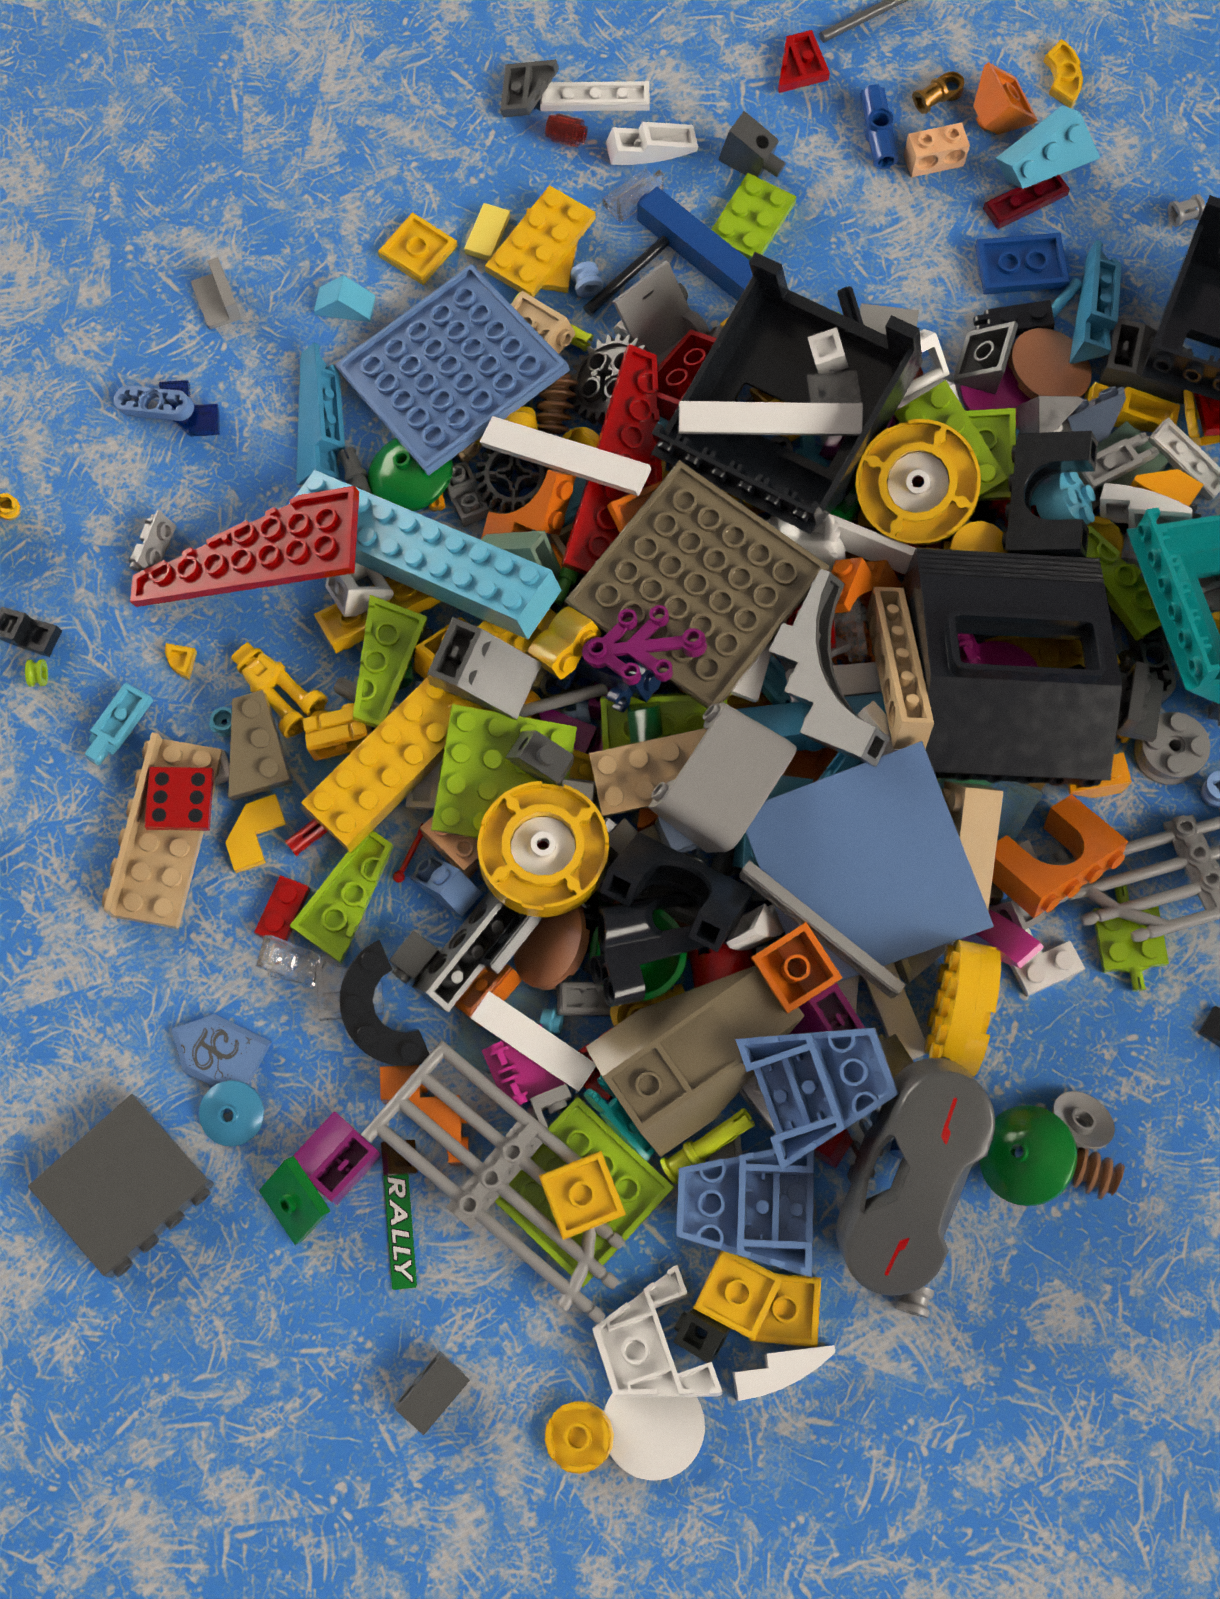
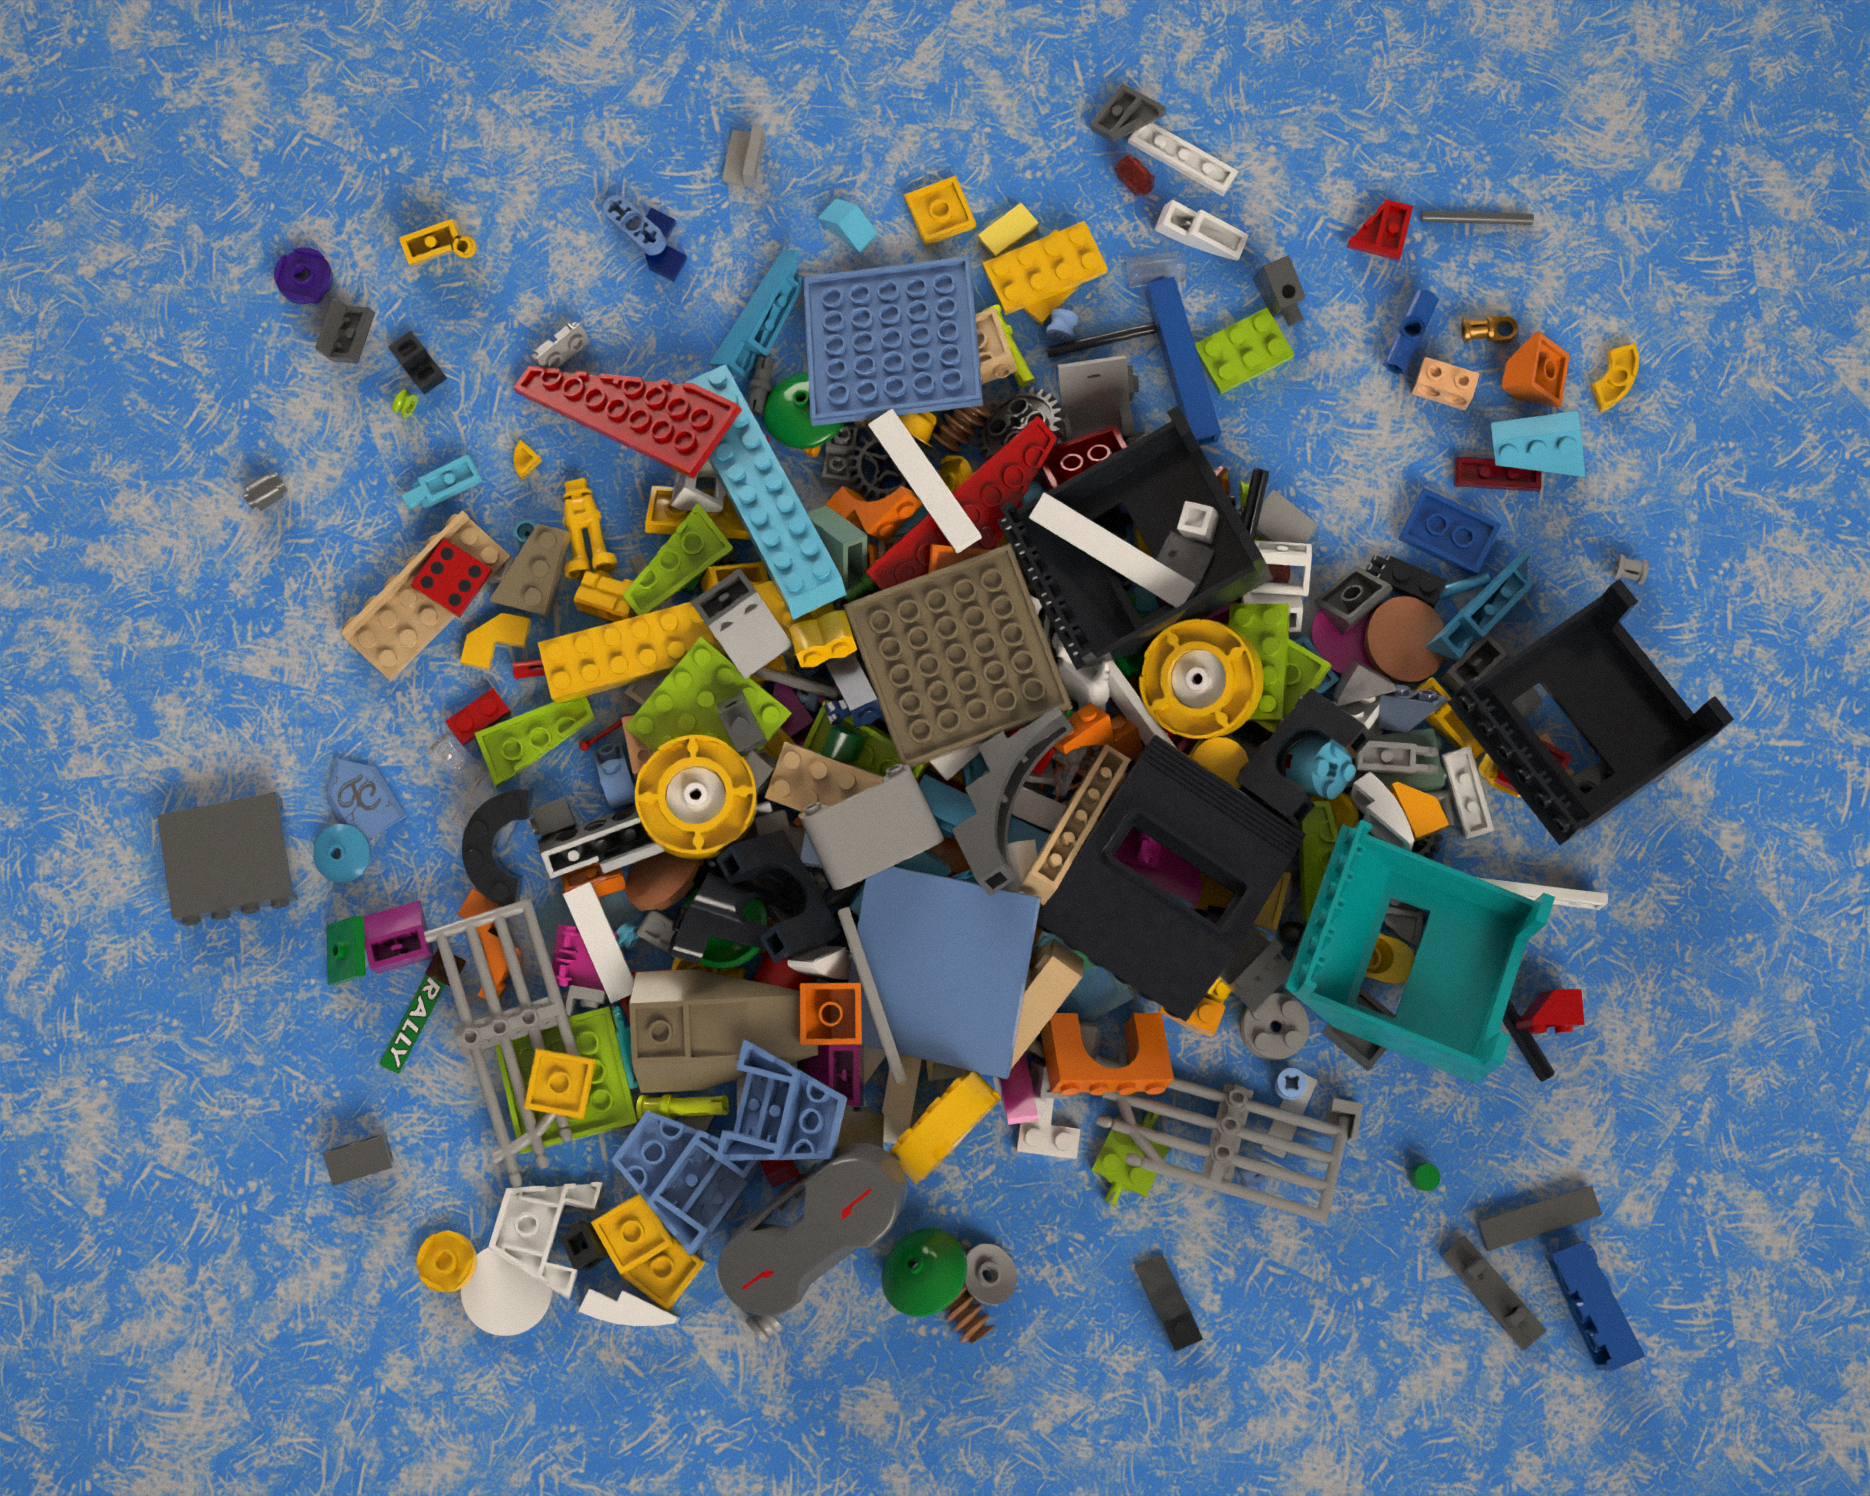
camera: 30 degrees right, 5 degrees up
magenta plant [582,605,707,685] -> none

